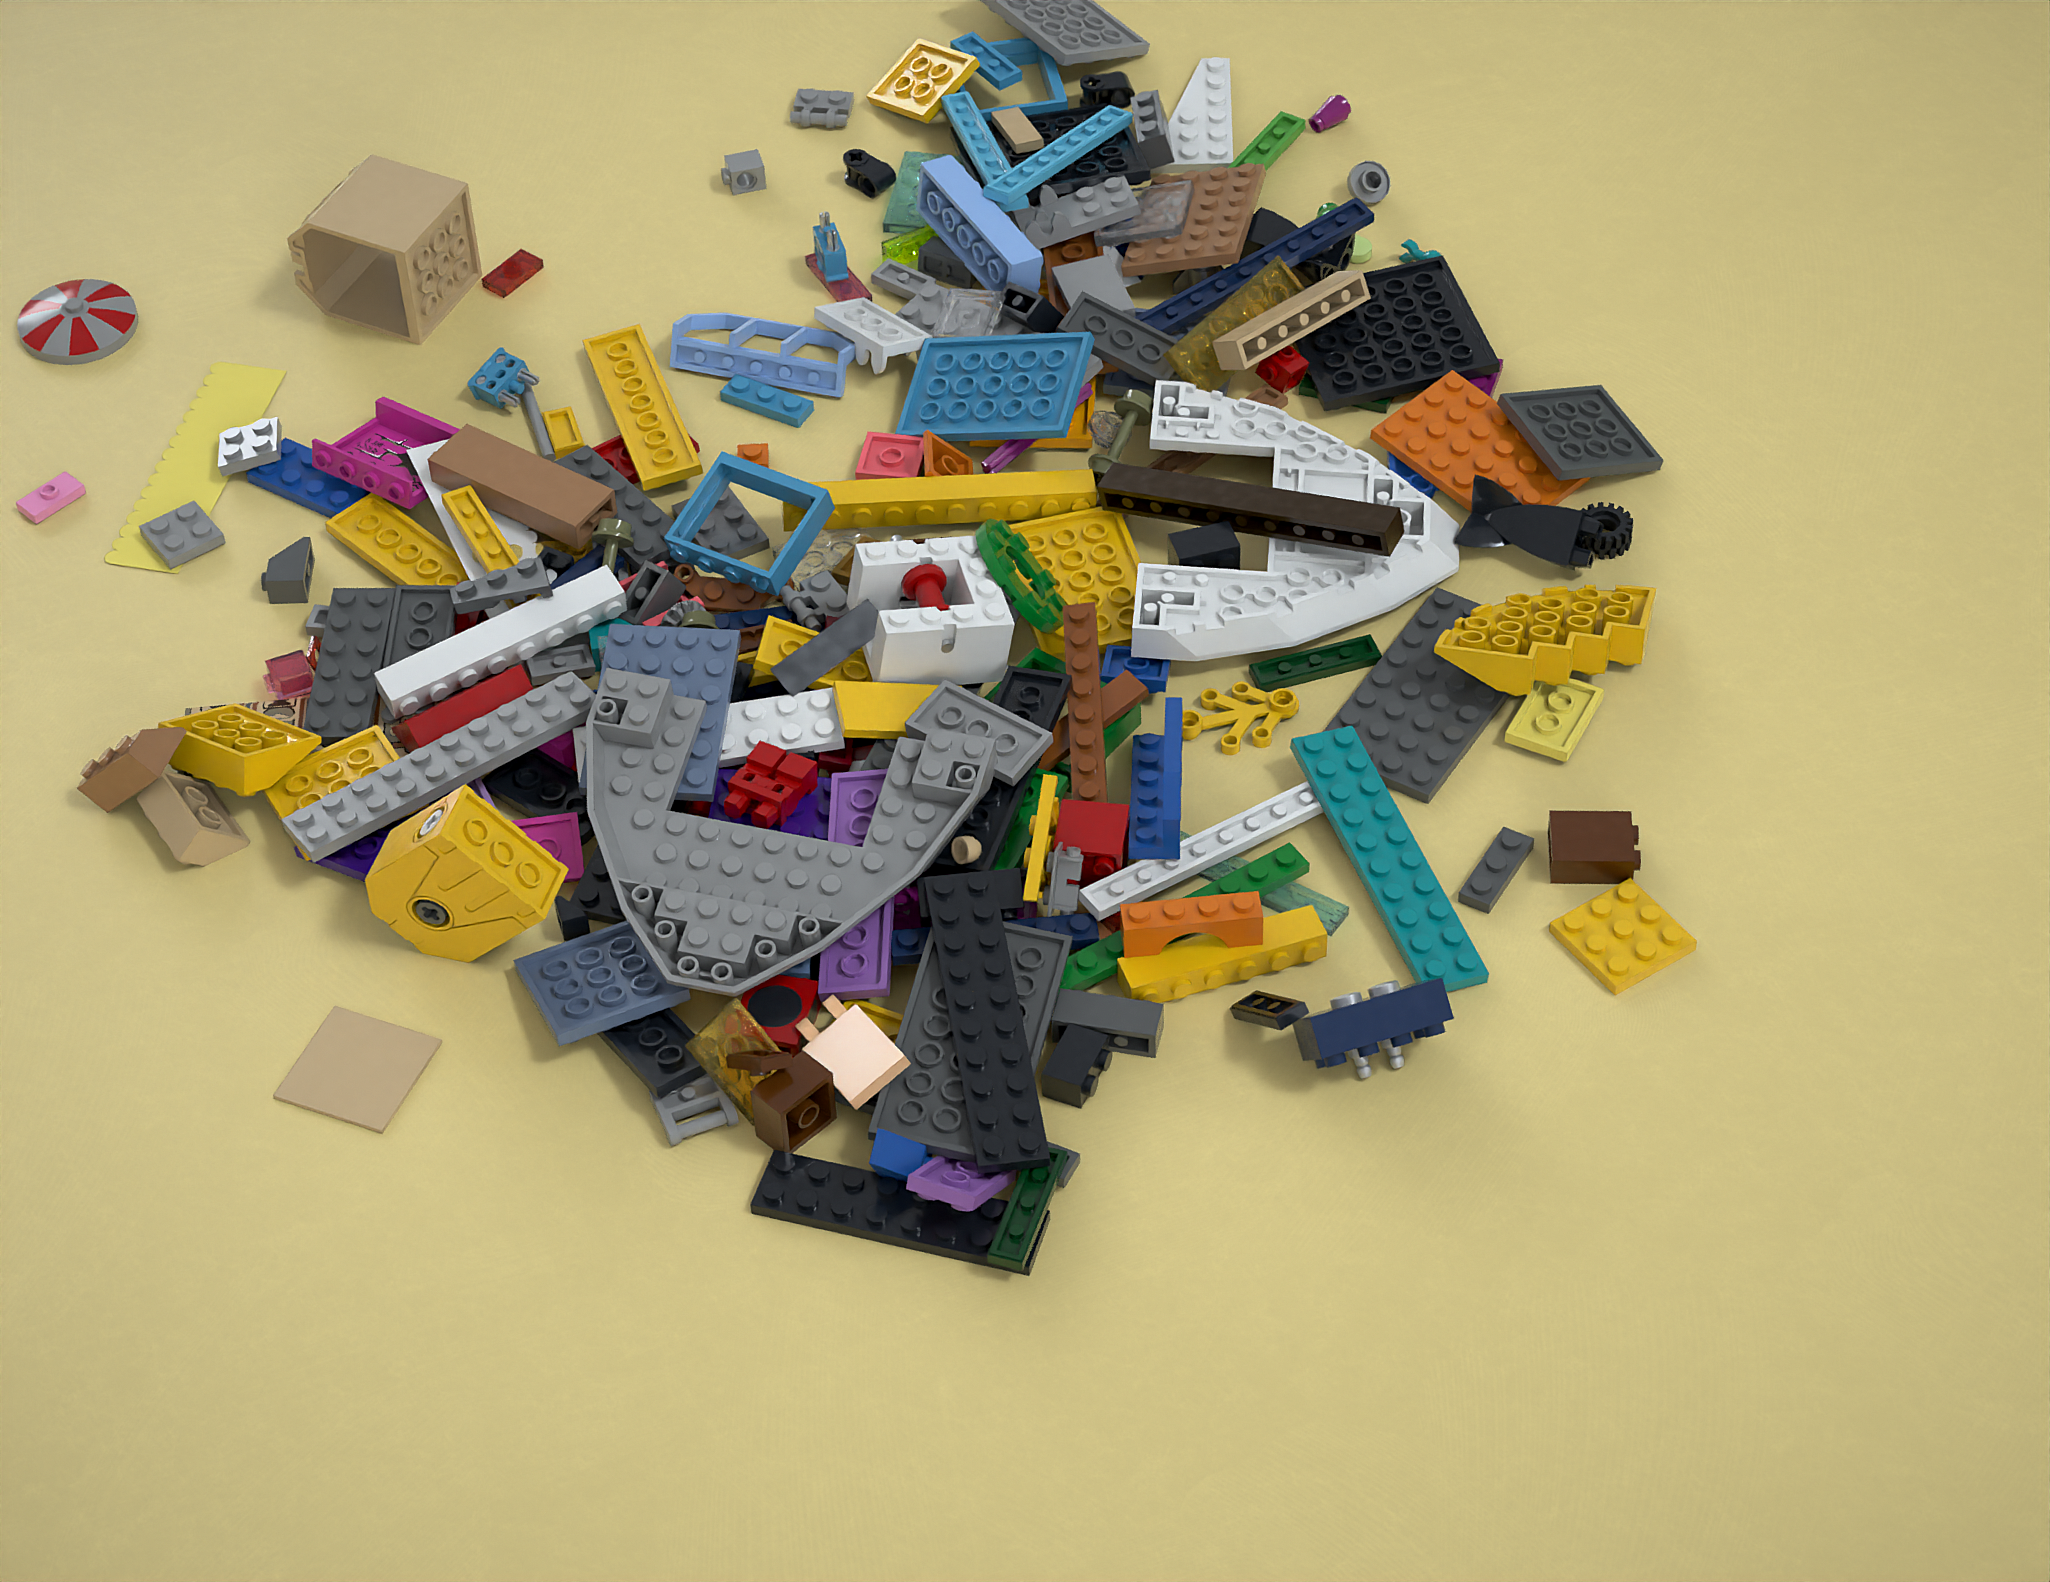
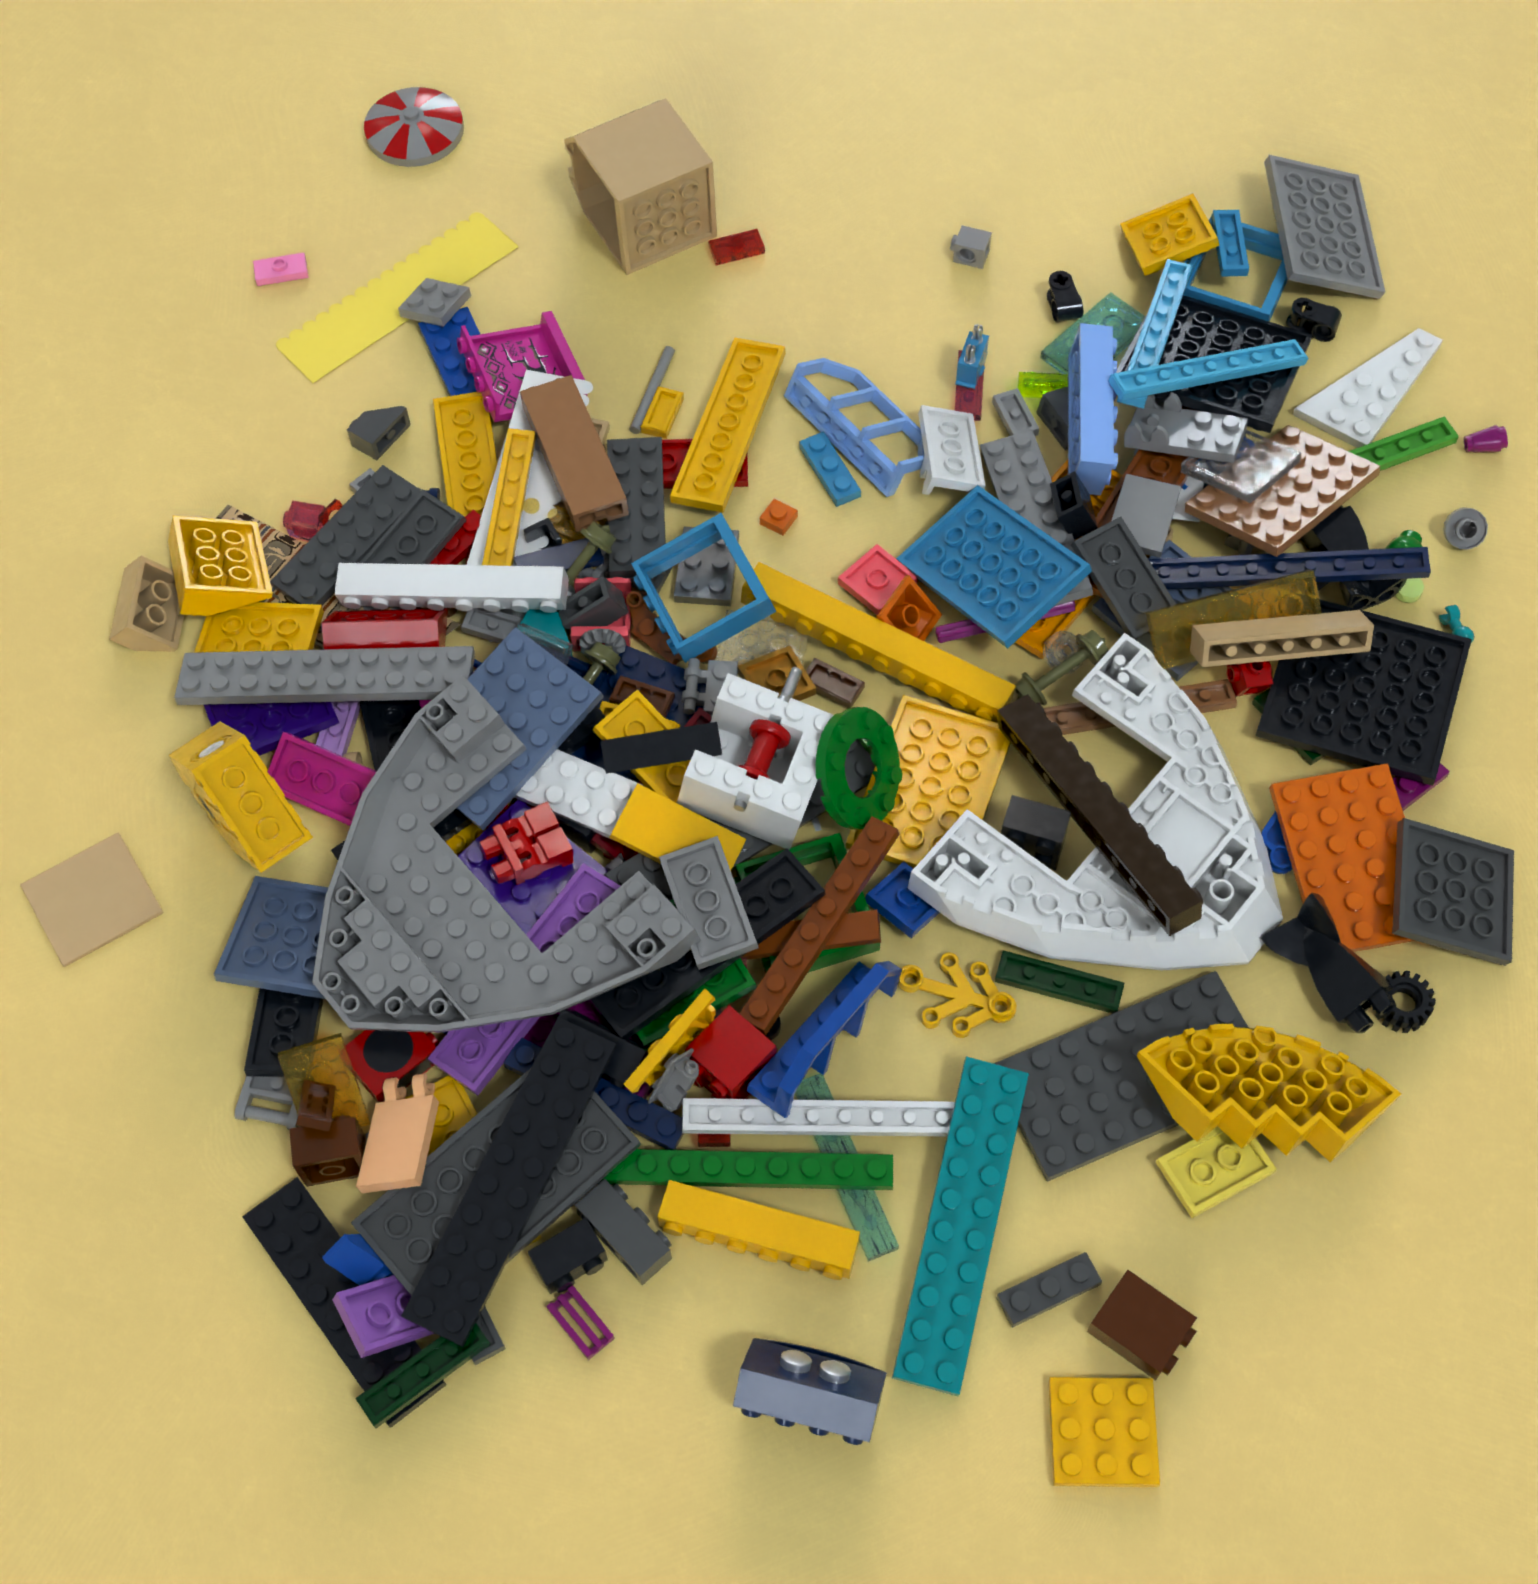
camera: 35 degrees right, 15 degrees up
medium nougat slope [77,727,187,813] -> none
light grey plate [139,501,226,569] -> none
dark grey wing [449,556,554,614] -> none
dark azure piece [467,347,540,409] -> none
black slope [554,896,590,942] -> none
light grey plate [790,89,854,128] -> none
clear tile [930,288,1006,338] -> none
tan hinge [952,836,982,864] -> none
tan tile [991,107,1044,154] -> none
orange arch [1120,891,1263,958] -> none
dark grey brick [1130,89,1175,170] -> none
black tile [1230,990,1310,1031] -> none
none -> magenta tile [546,1285,615,1360]

